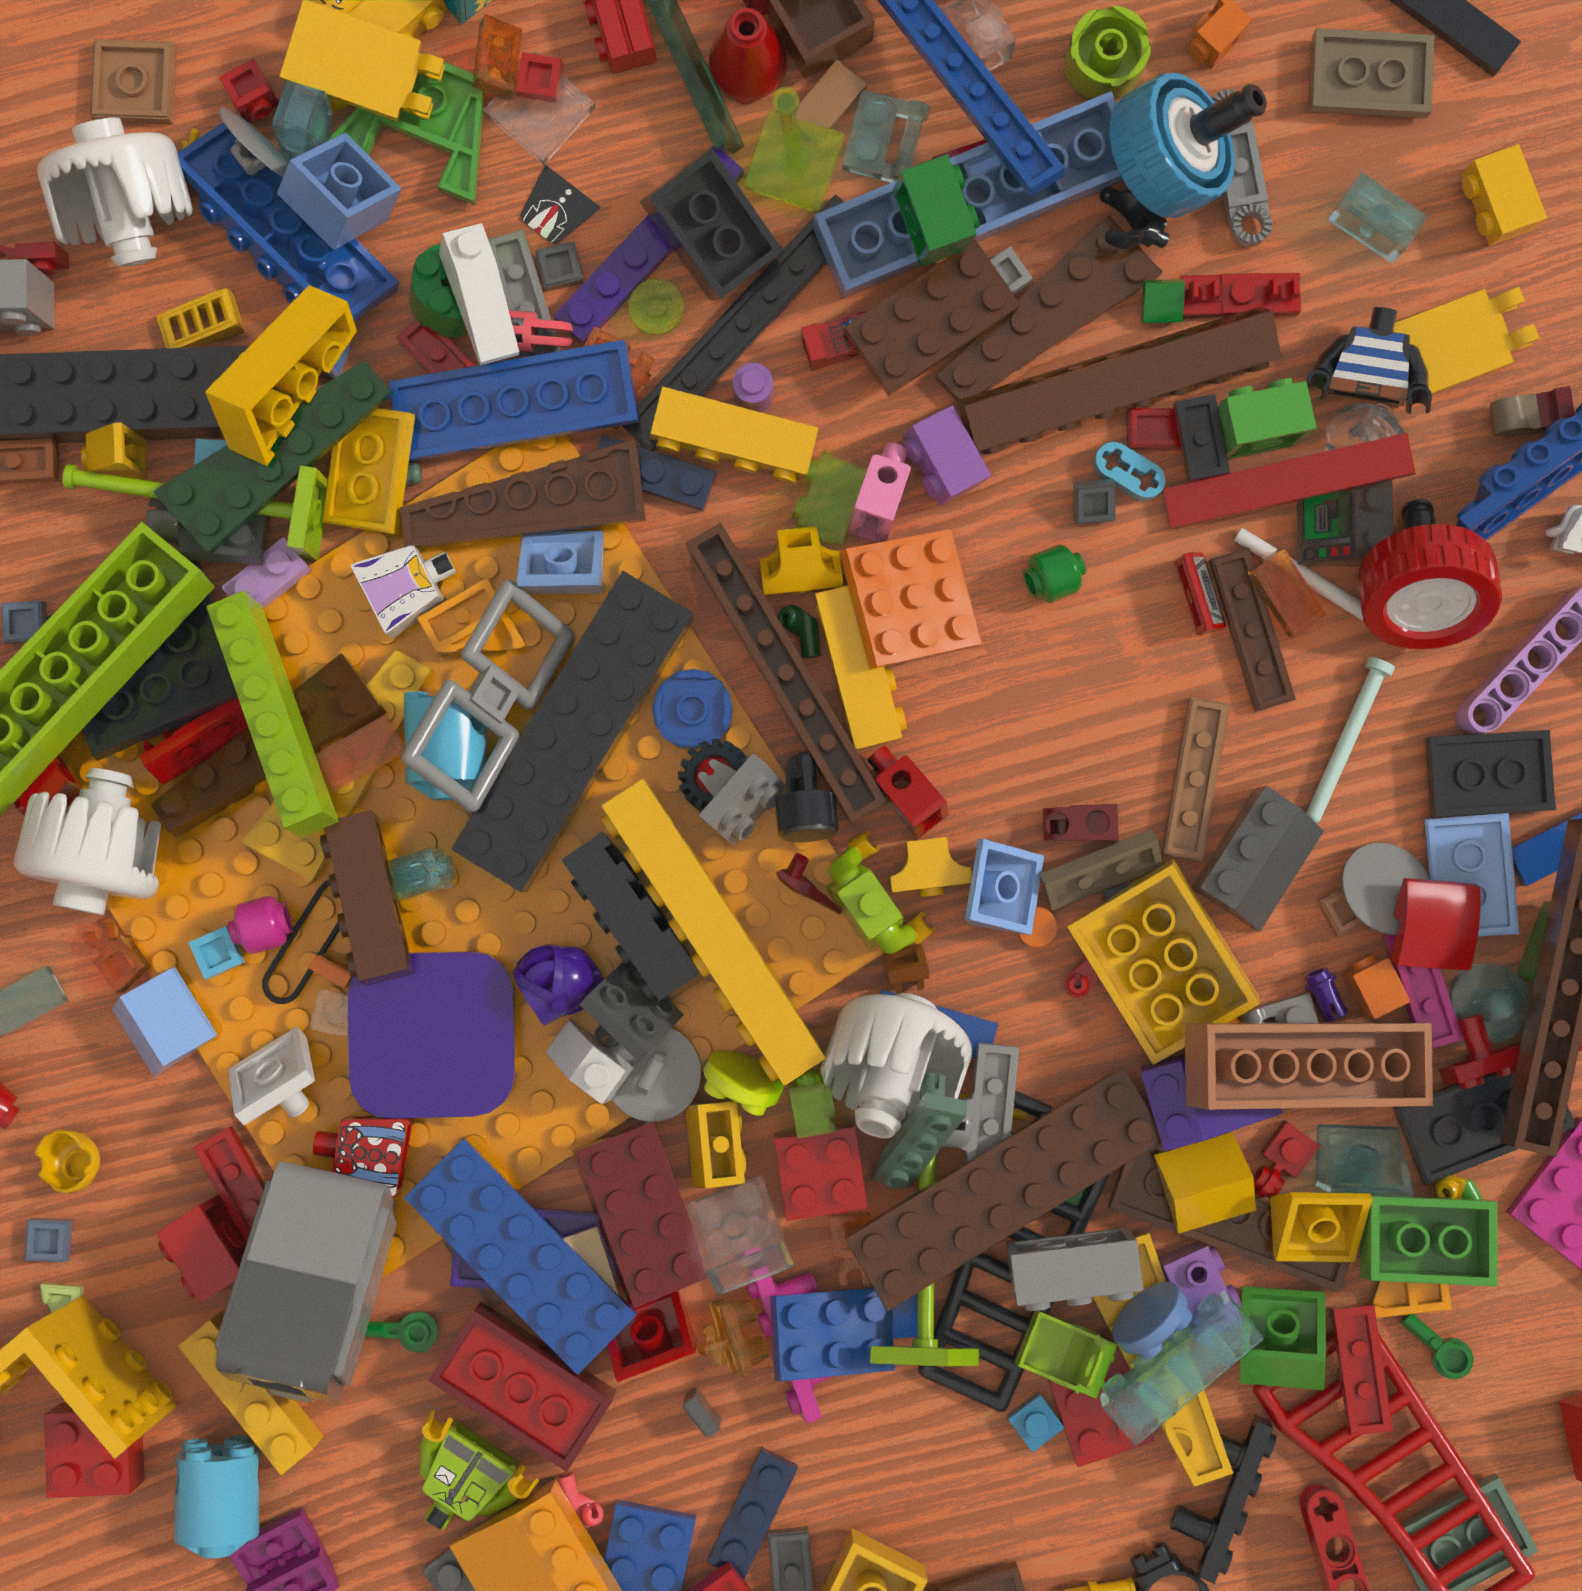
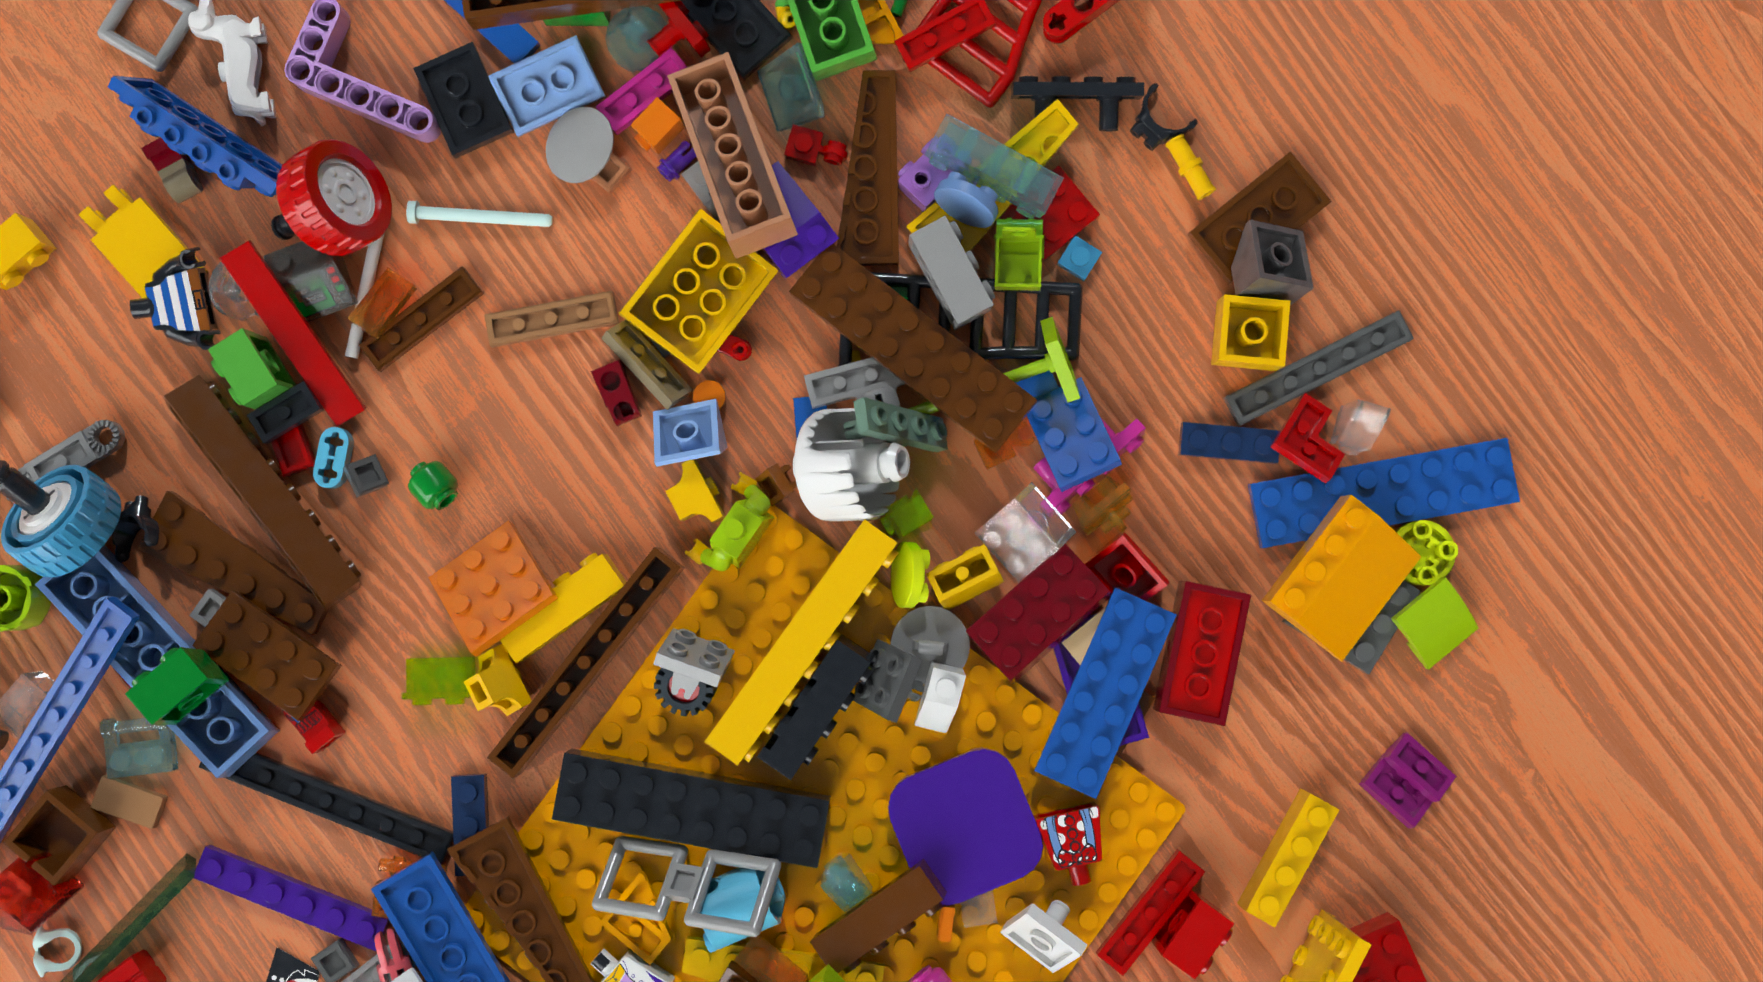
camera: 100 degrees left, 0 degrees up
medium azure cylinder [174,1435,260,1558] -> none
piece [215,1161,397,1405] -> none
black piece [262,880,340,1004] -> none
green plate [365,1311,439,1353] -> none
lime torso [419,1410,539,1530] -> none
dark purple helmet [512,944,604,1026] -> none
light blue slope [517,531,604,594] -> none
coral arm [554,1472,604,1527] -> none
clear neon green piece [628,279,684,335] -> none
black brick [639,148,783,301] -> none
yellow brick [650,386,819,483] -> none
blue tile [652,669,733,750] -> none
dark grey tile [683,1387,721,1438] -> none
red cone [709,8,787,104] -> none
medium lavender brick [733,363,773,412] -> none
clear neon green tile [744,87,844,213] -> none
red brick [774,1122,868,1221] -> none
black piece [775,752,839,842] -> none
dark red bar [776,853,842,915] -> none
dark green arm [777,605,821,658] -> none
bright pink torso [848,443,911,543] -> none
red torso [867,746,949,840] -> none
medium lavender brick [902,405,991,506] -> none
green tile [1141,279,1185,323] -> none
yellow slope [1153,1131,1256,1234] -> none
red slope [1175,552,1226,636] -> none
red plate [1180,273,1301,318] -> none
dark grey slope [1191,786,1324,932] -> none
bright green slope [1240,1286,1326,1390] -> none
yellow slope [1270,1192,1373,1262] -> none
clear light blue brick [1327,172,1428,263] -> none
red slope [1390,878,1481,971] -> none

